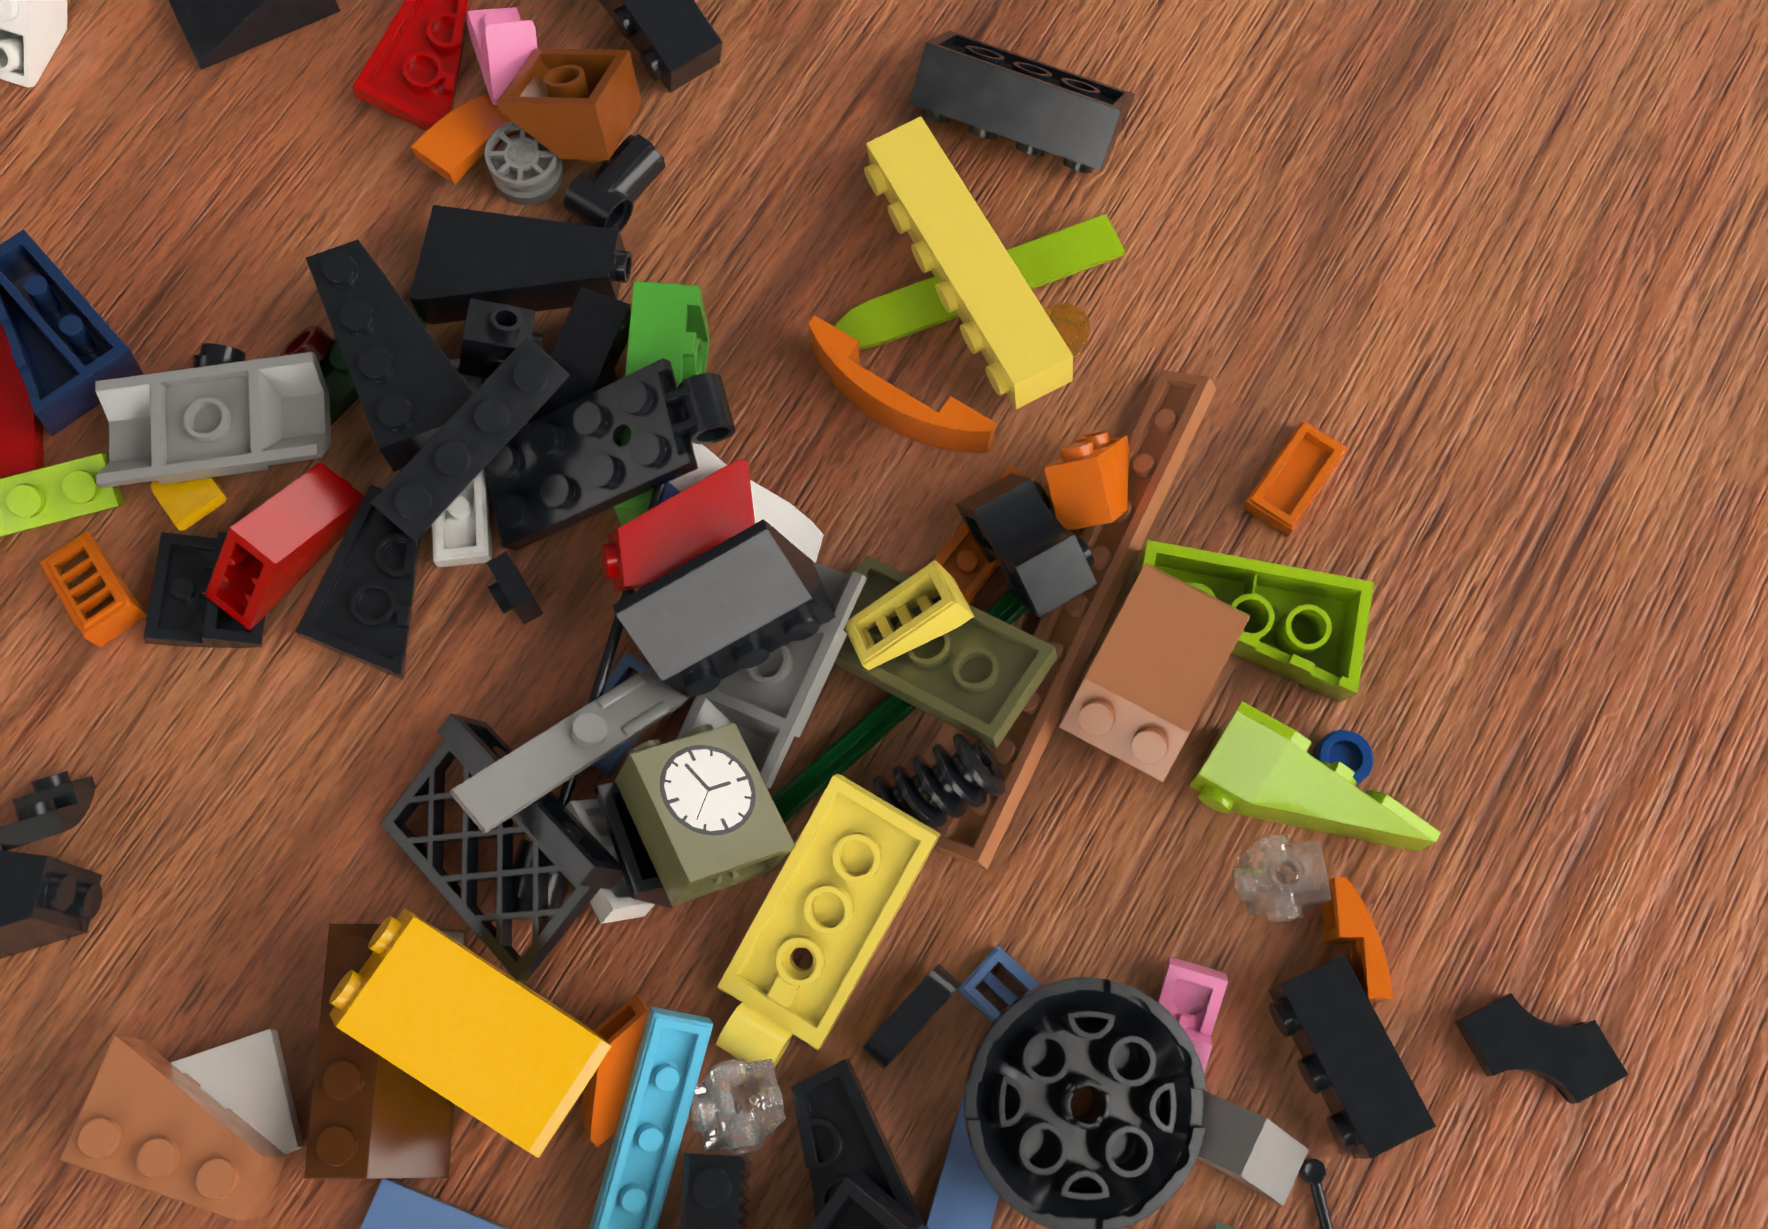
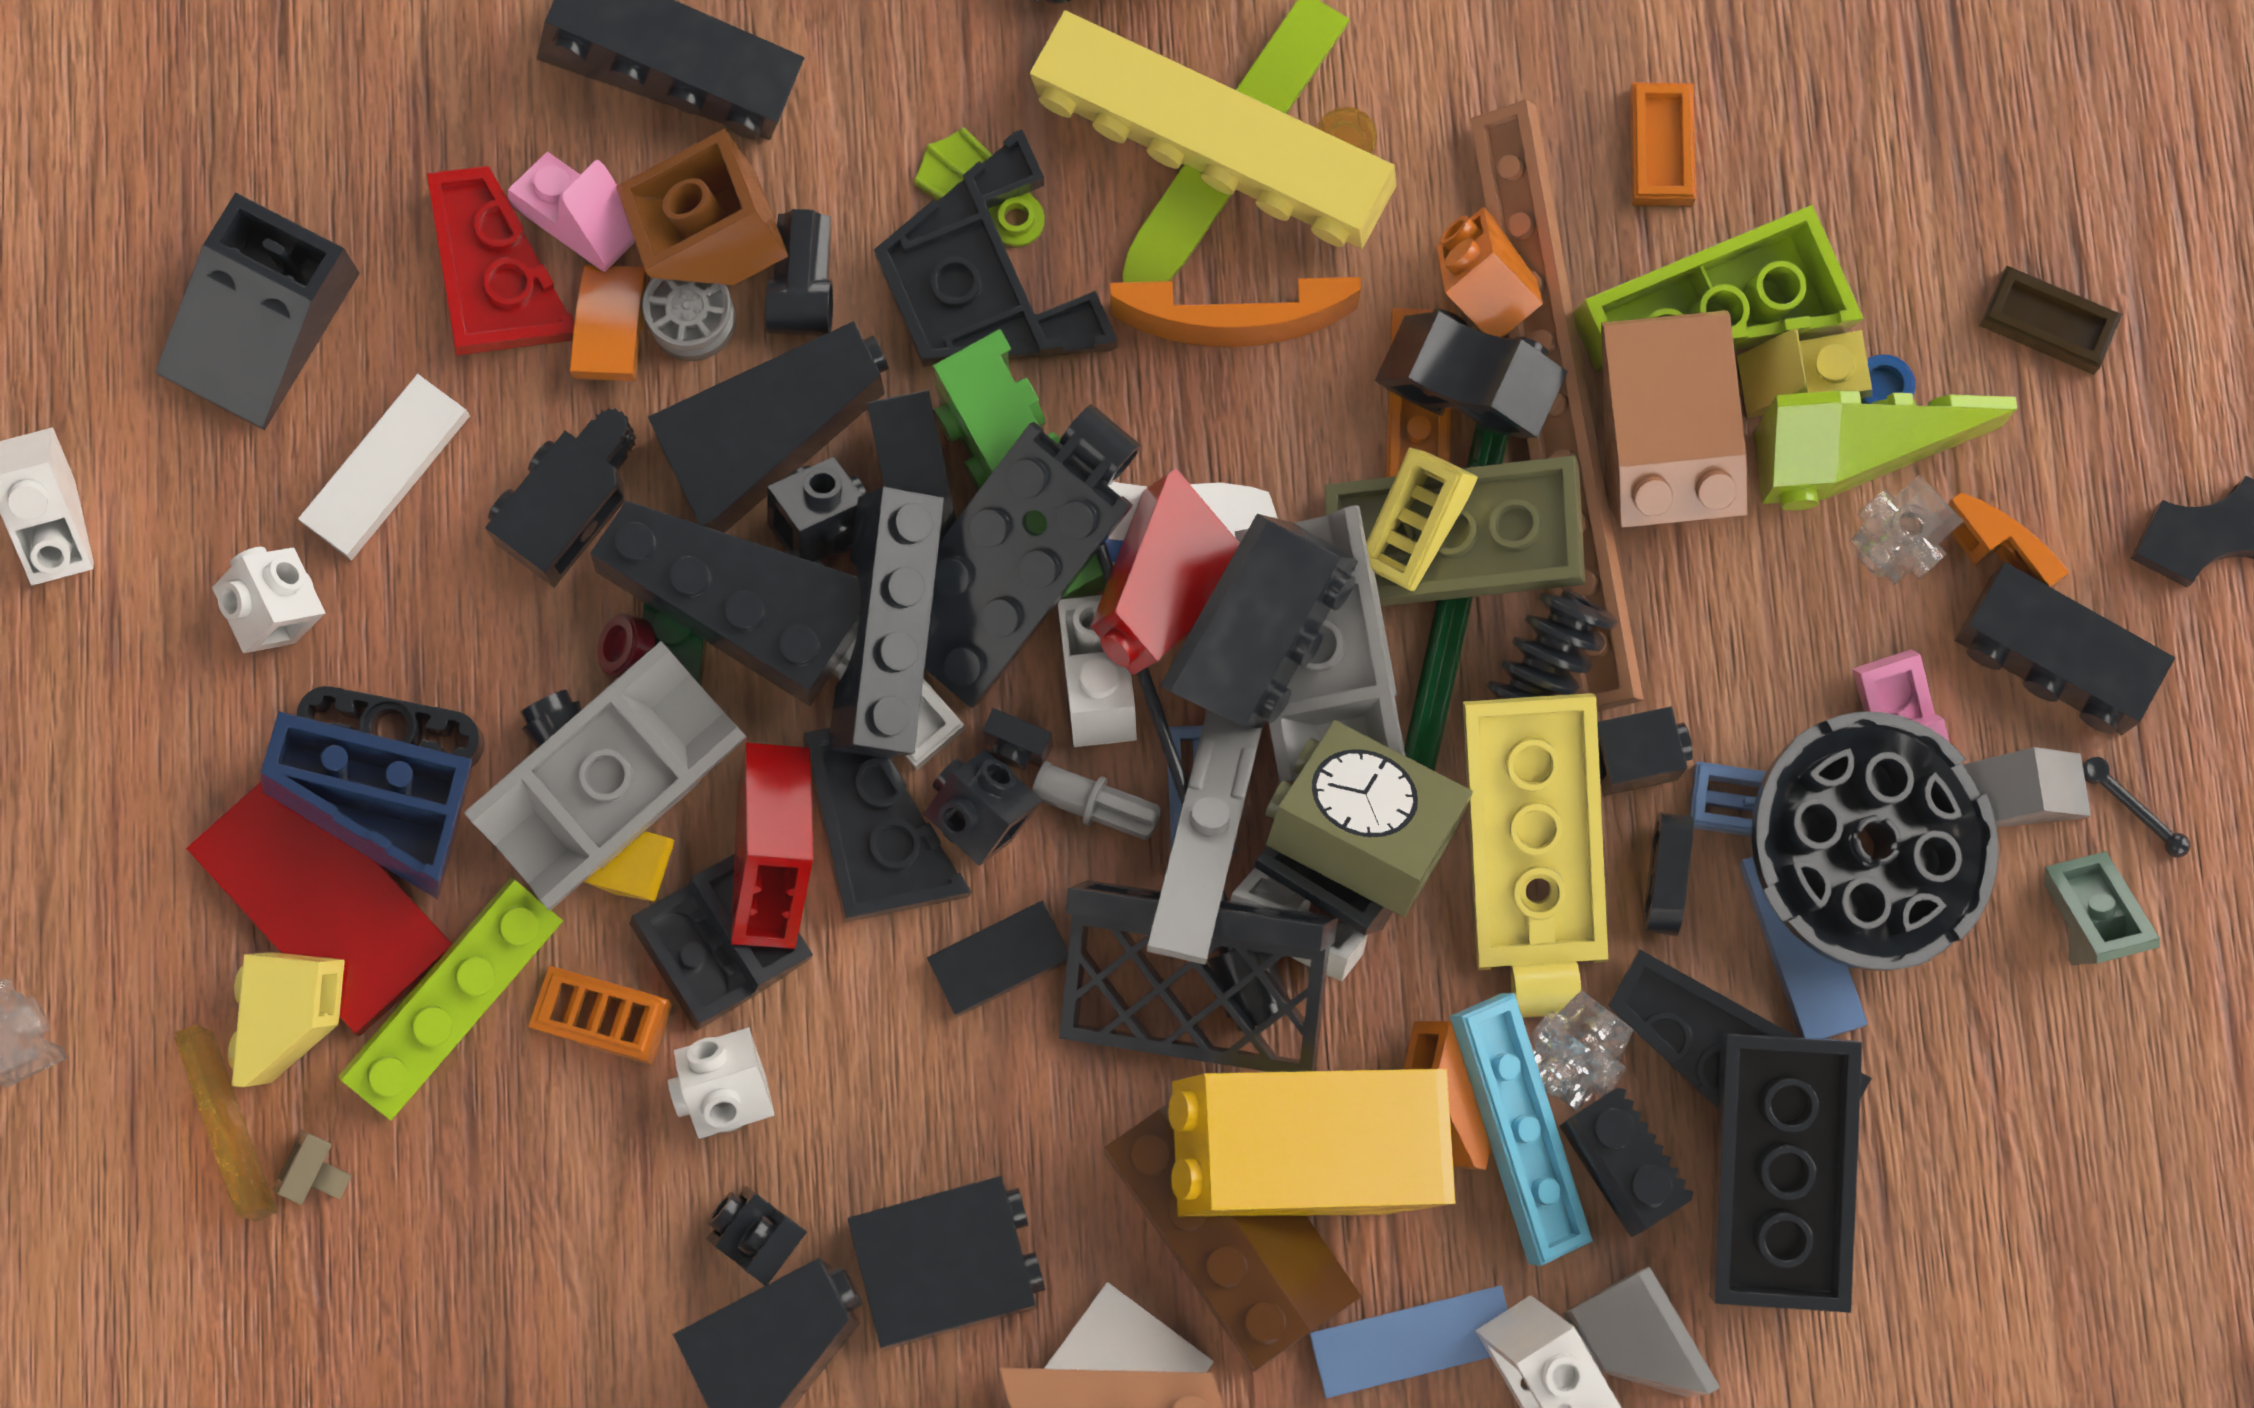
camera: 35 degrees left, 5 degrees up
none -> white brick [212,547,325,654]
none -> black beam [296,686,484,768]
none -> white tile [298,374,470,561]
none -> black hinge [485,407,636,588]
none -> white brick [668,1027,775,1139]
none -> black brick [847,1176,1046,1350]
none -> black wing [874,129,1118,366]
none -> lime piece [914,128,1045,247]
none -> black brick [923,749,1042,866]
none -> black tile [927,900,1068,1018]
none -> light grey axle [1032,761,1161,840]
none -> white slope [1058,595,1137,747]
none -> black brick [1597,706,1693,796]
none -> light yellow slope [1737,329,1873,418]
none -> dark brown tile [1979,266,2122,375]

